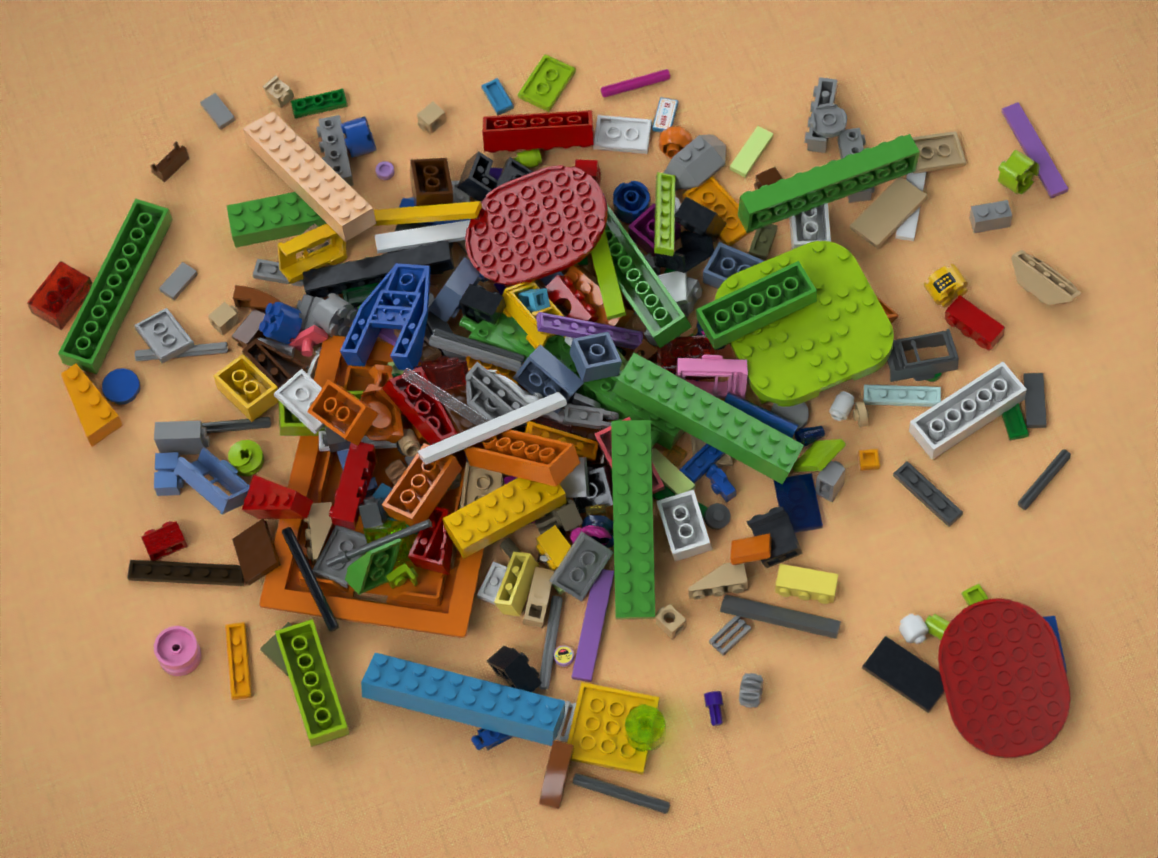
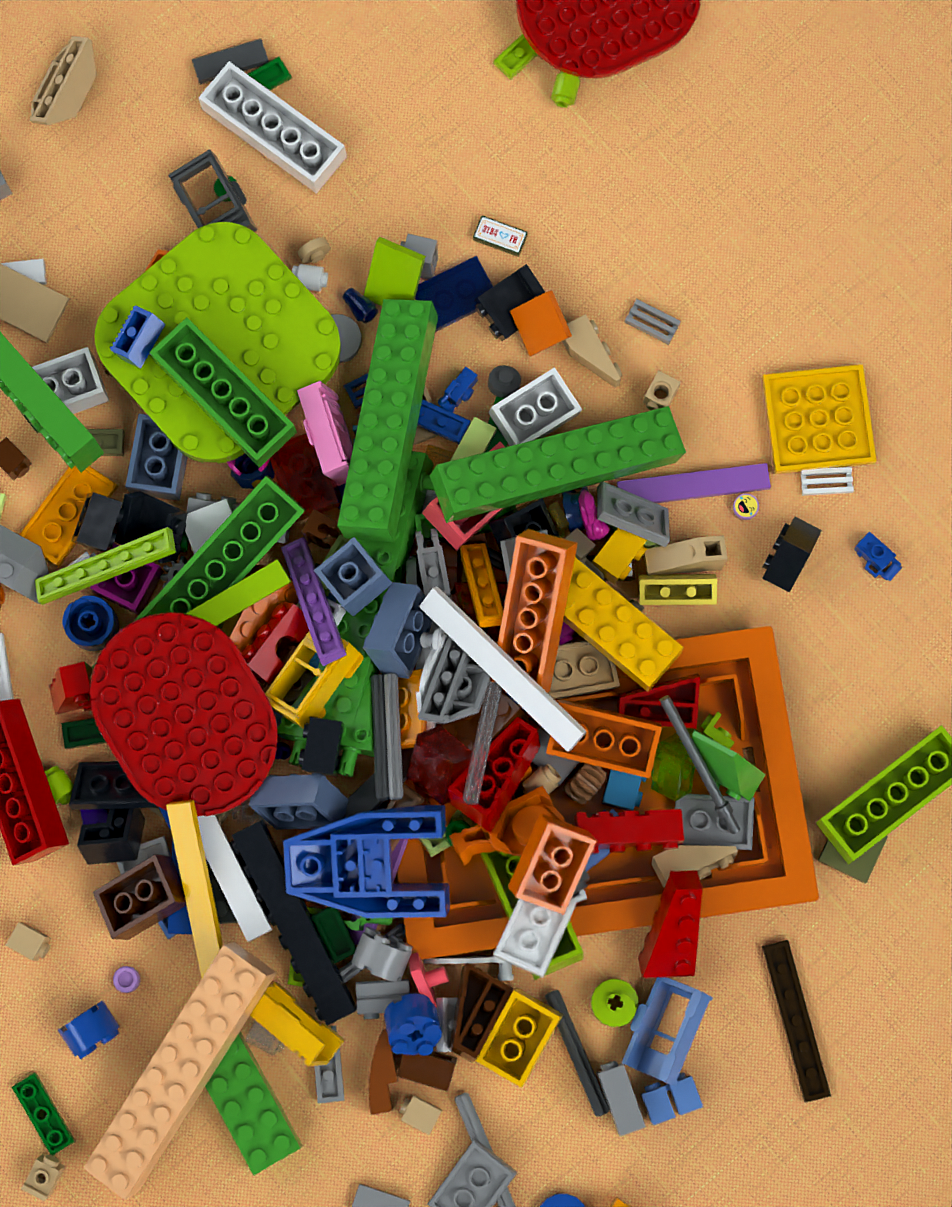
camera: 110 degrees left, 15 degrees up
red brick [141,521,188,561] -> none
bright pink wheel [154,626,202,676] -> none
light orange tile [225,622,252,700] -> none
reddish brown tile [232,519,280,586] -> none
black axle [282,527,339,632] -> none
light grey brick [316,115,354,186] -> none
dark grey brick [358,496,387,529] -> none
dark azure brick [361,653,565,746] -> none
white plate [477,561,507,605] -> none
medium azure brick [518,288,550,311] -> none
light grey axle [539,596,563,690] -> none
dark orange slope [539,740,574,809] -> none
dark grey axle [573,773,670,814] -> none
clear neon green brick [625,704,666,752] -> none
dark purple piece [704,691,723,726] -> none
dark grey tile [720,595,841,639] -> none
blue tile [724,392,798,438] -> none
light grey gear [739,673,763,708] -> none
light yellow brick [775,564,838,604] -> none
light orange tile [858,449,880,471] -> none
black tile [862,636,944,713] -> none
light aqua tile [863,385,941,407] -> none
dark grey tile [893,461,963,527] -> none
white head [899,613,929,645] -> none
yellow brick [924,264,968,308] -> none
red brick [944,295,1005,351] -> none
dark grey axle [1018,449,1071,510] -> none
none -> blue brick [110,306,165,369]
none -> tile [473,216,528,257]

